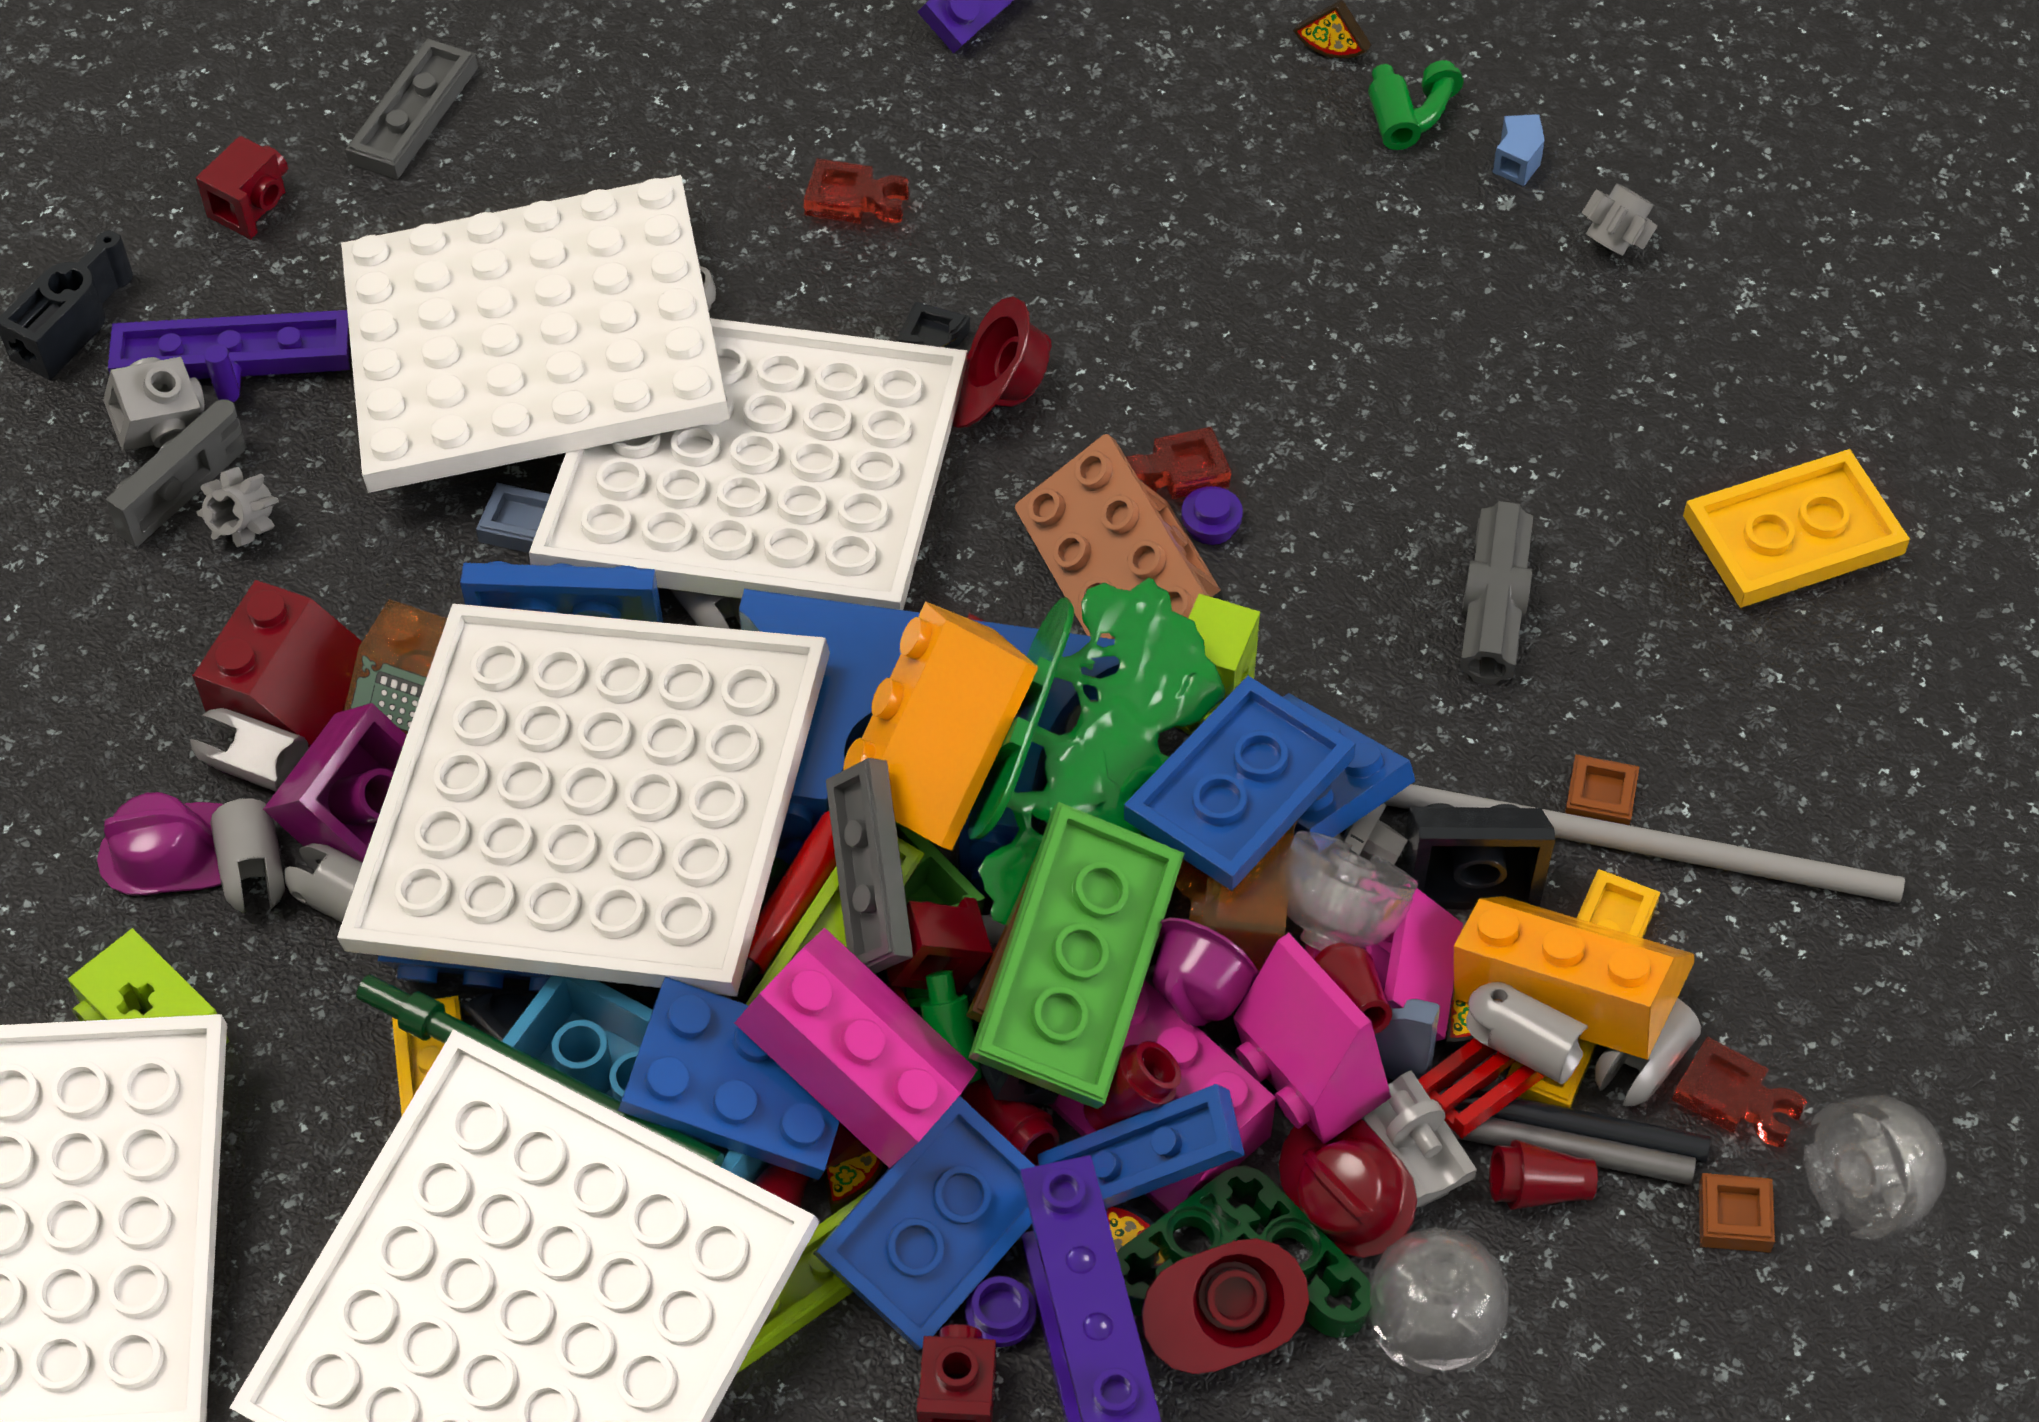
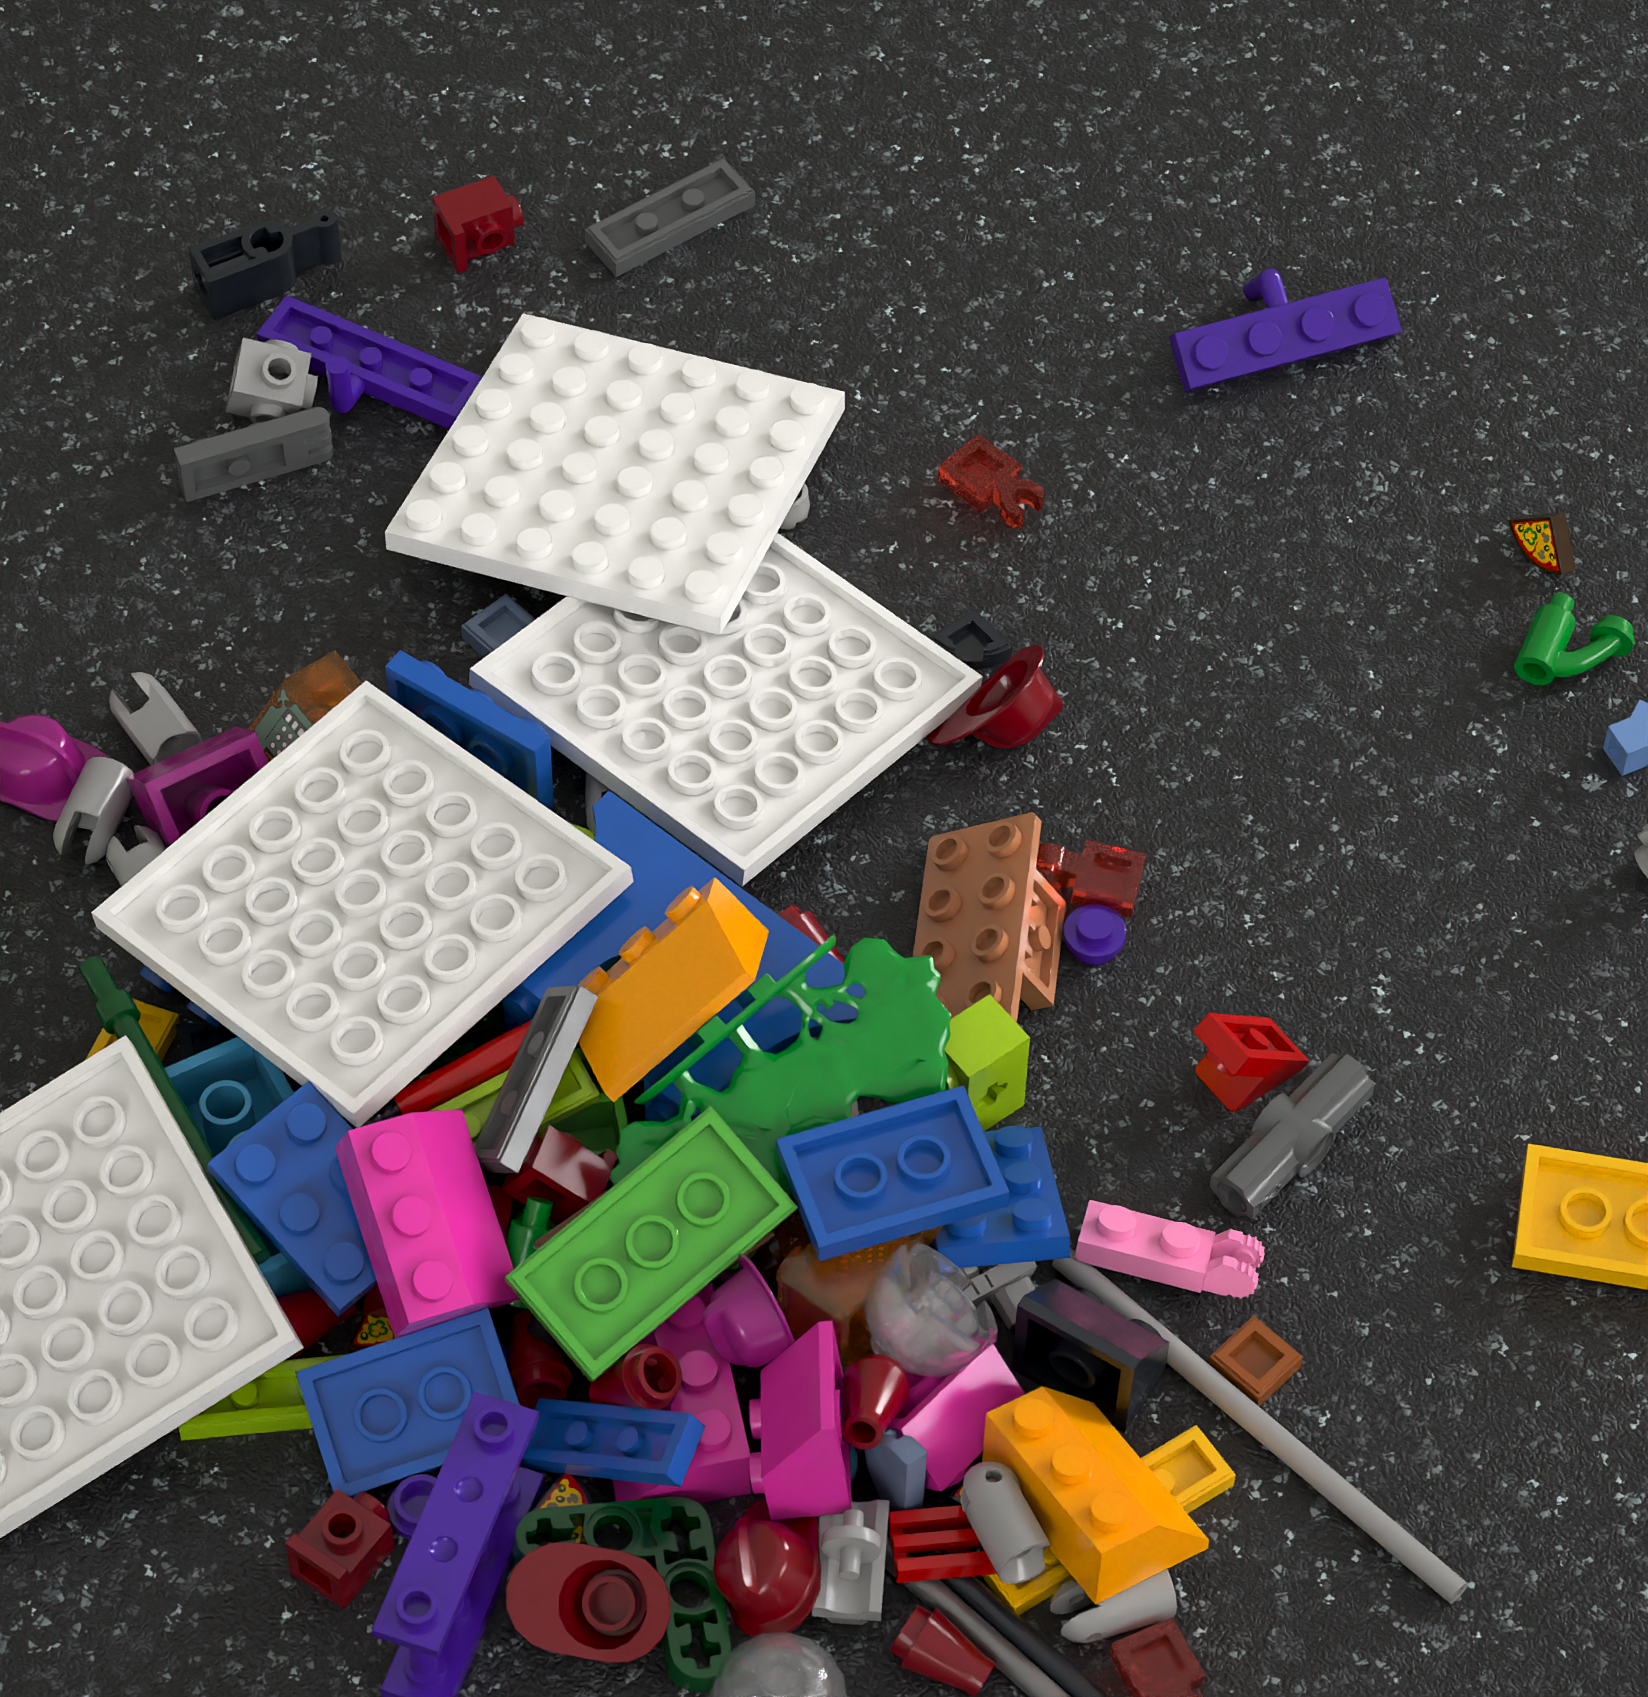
camera: 30 degrees right, 0 degrees up
dark red slope [192,579,379,747] -> none
light grey gear [197,467,279,547] -> none
none -> bright pink hinge [1074,1200,1265,1299]
none -> red slope [1193,1013,1310,1112]

